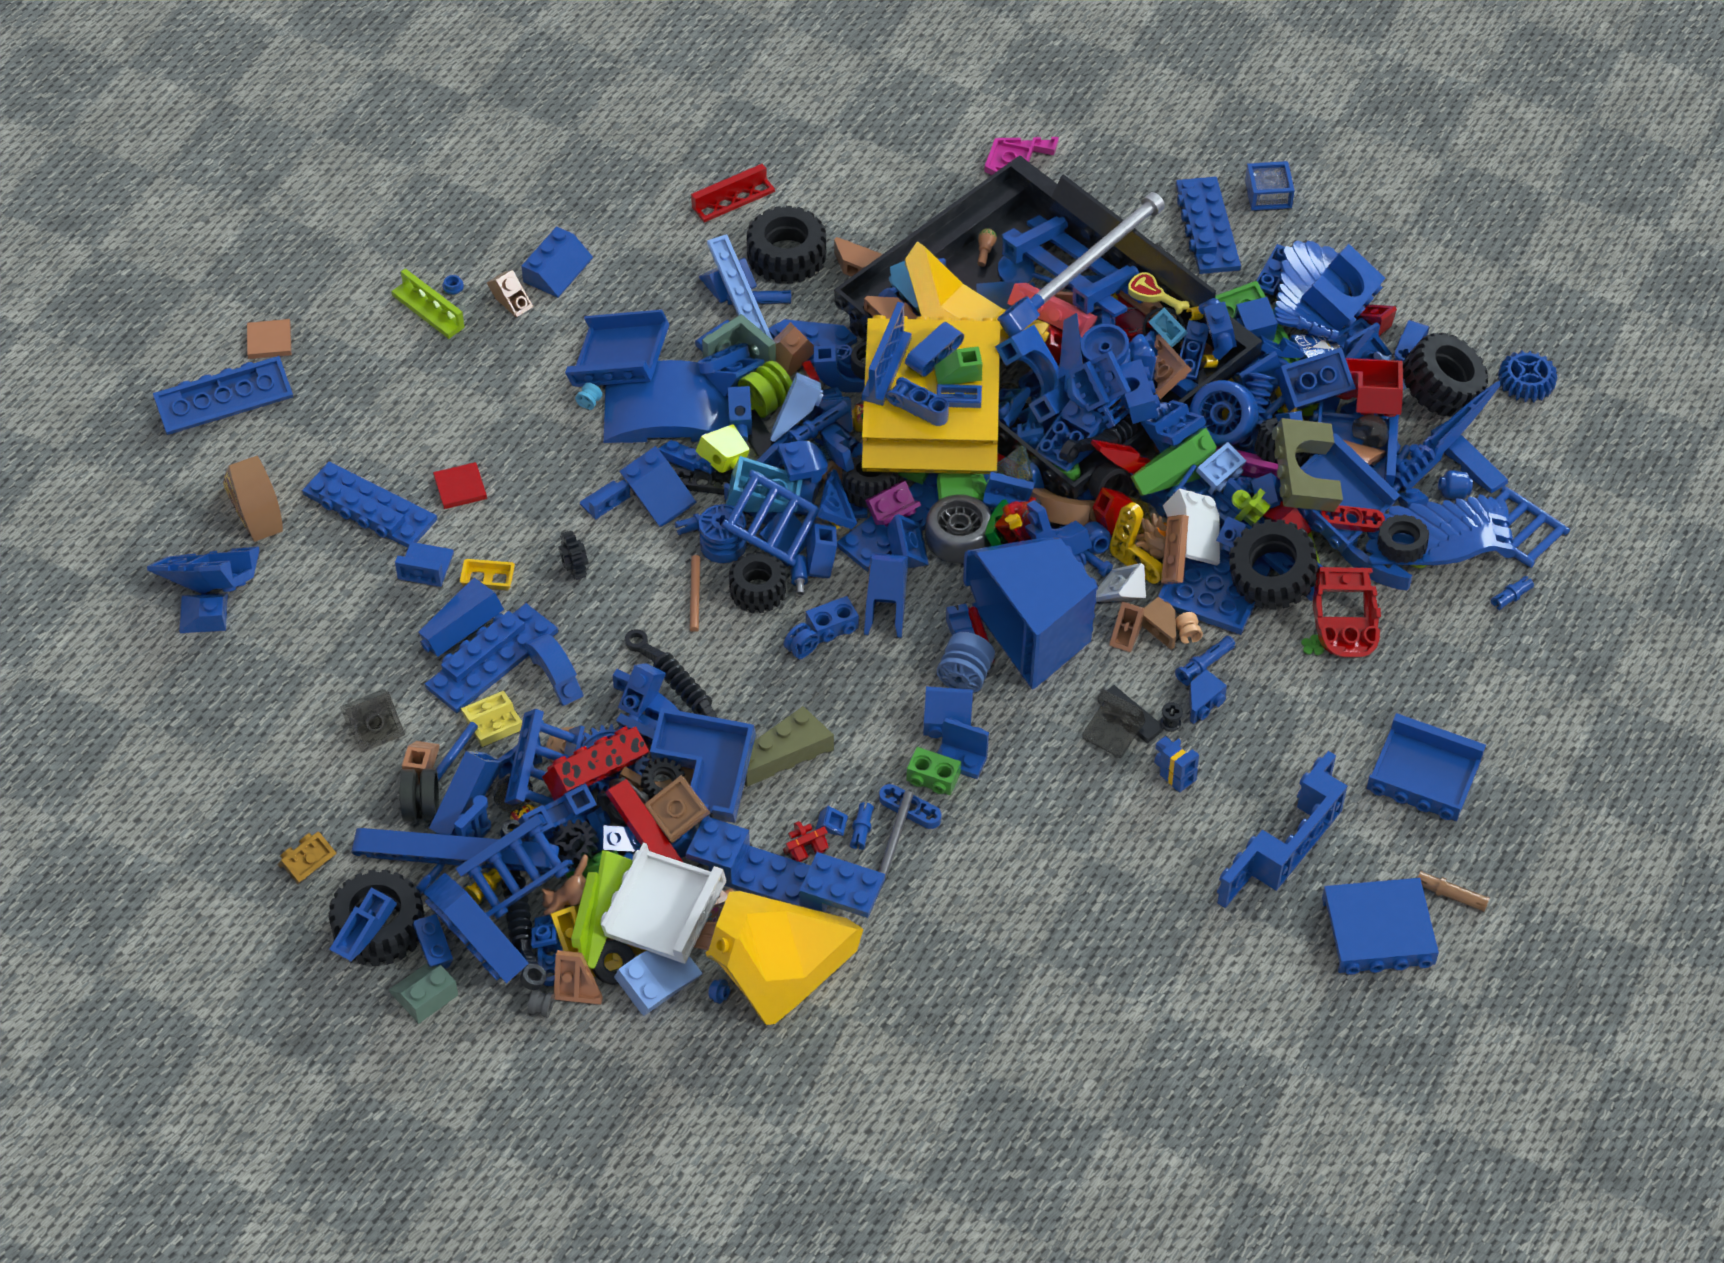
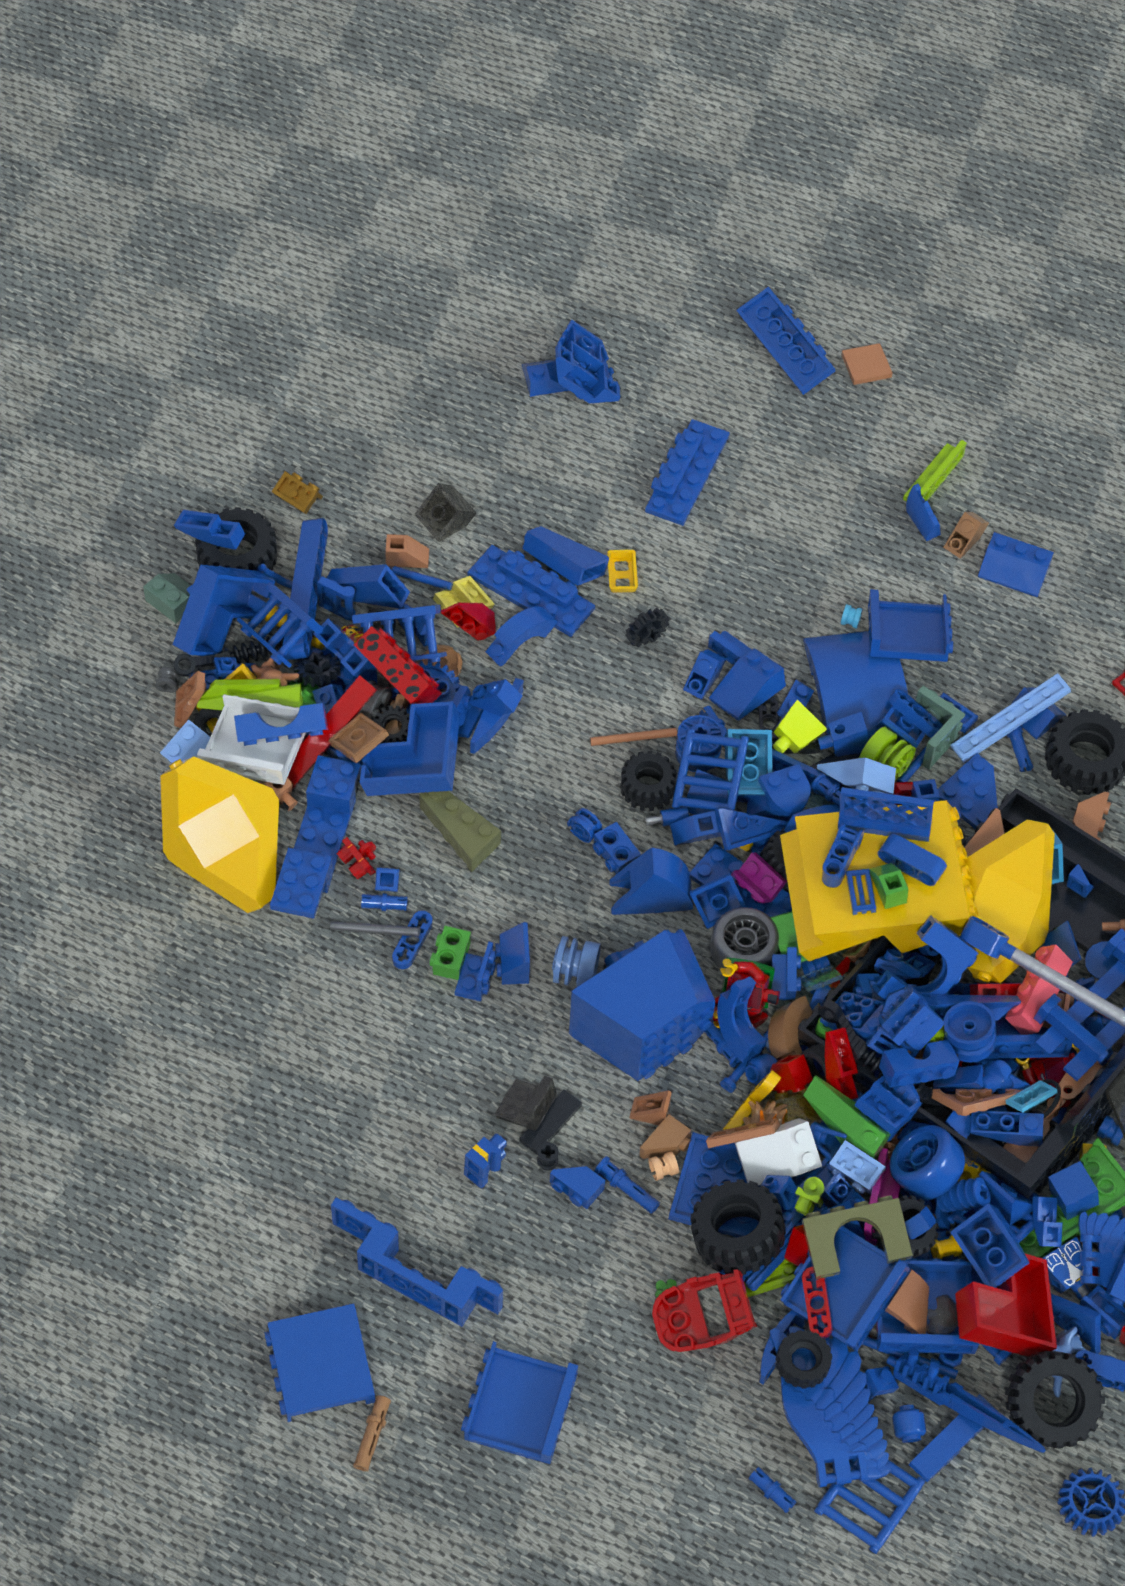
camera: 80 degrees right, 5 degrees up
medium nougat piece [223,455,283,542] -> none
blue bracket [395,542,454,587] -> none
pearl dark grey wheel [399,768,439,822] -> none
red tile [433,462,487,509] -> none
blue plate [442,275,464,295] -> none
black piece [625,629,718,718] -> none
nougat slope [773,322,814,377] -> none
white slope [1096,563,1146,602] -> none
light yellow piece [1128,272,1190,315] -> none
blue torso [1186,298,1237,368] -> none
none -> blue arch [234,703,328,746]
none -> red slope [441,602,496,641]
none -> blue slope [683,649,726,700]
none -> blue slope [906,484,941,541]

